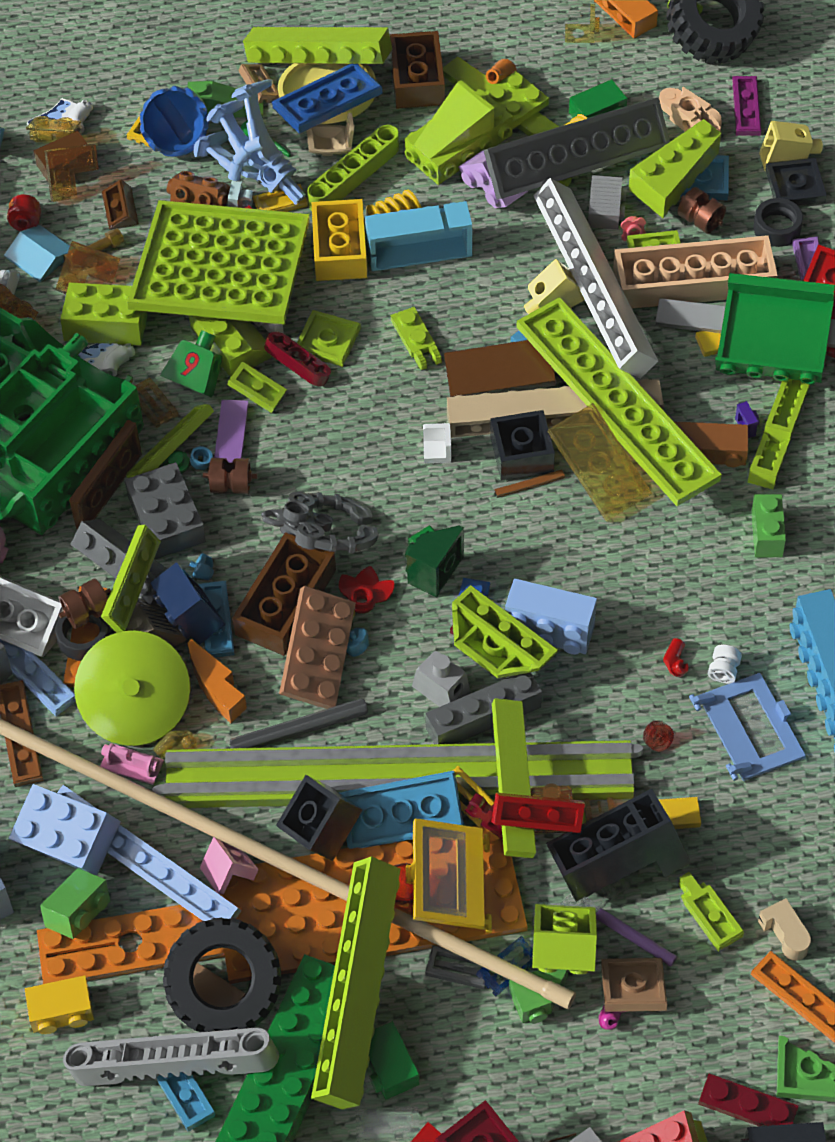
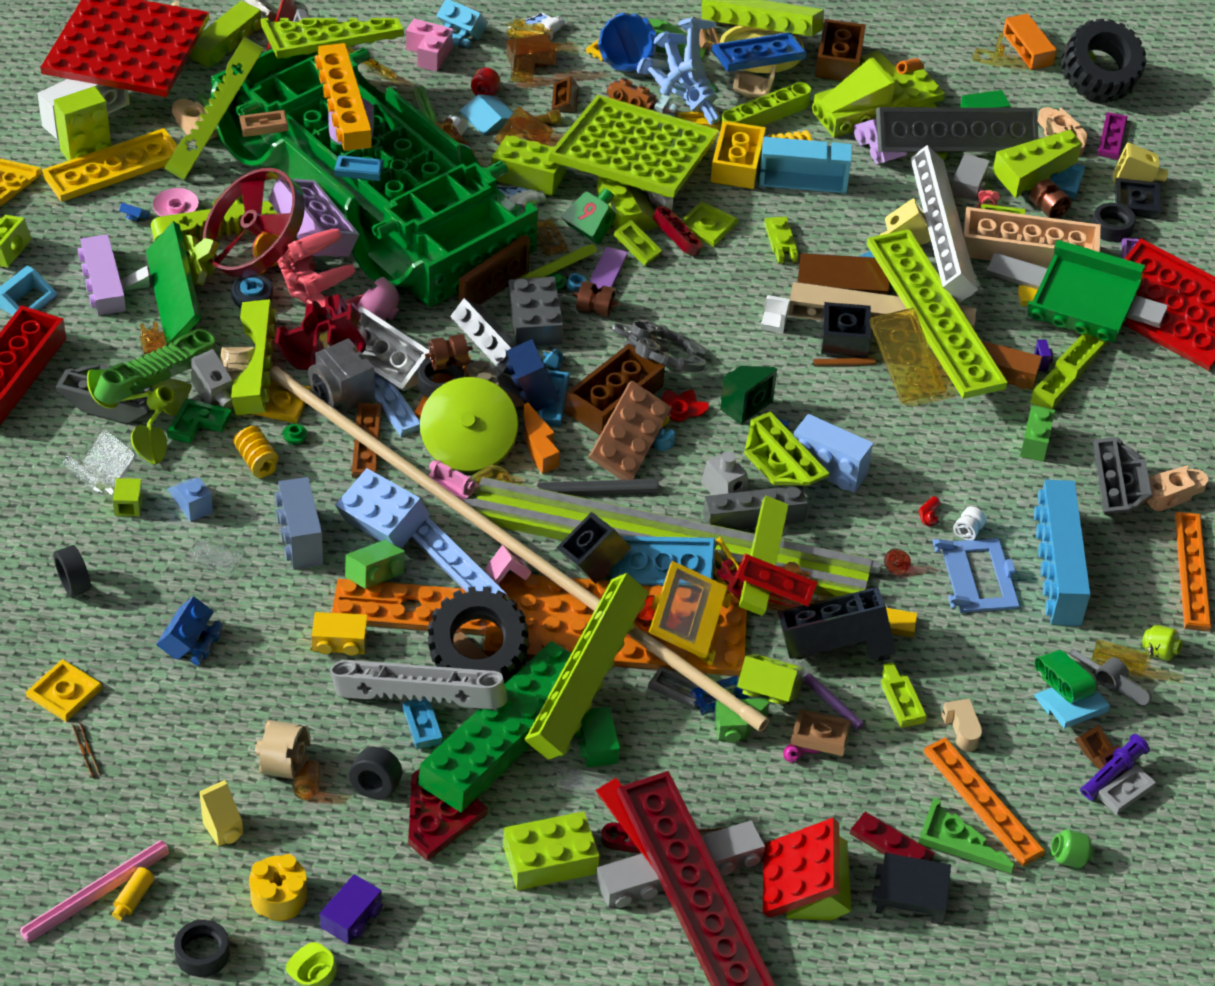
camera: 10 degrees right, 10 degrees down
lime tile [101,525,161,633] -> none

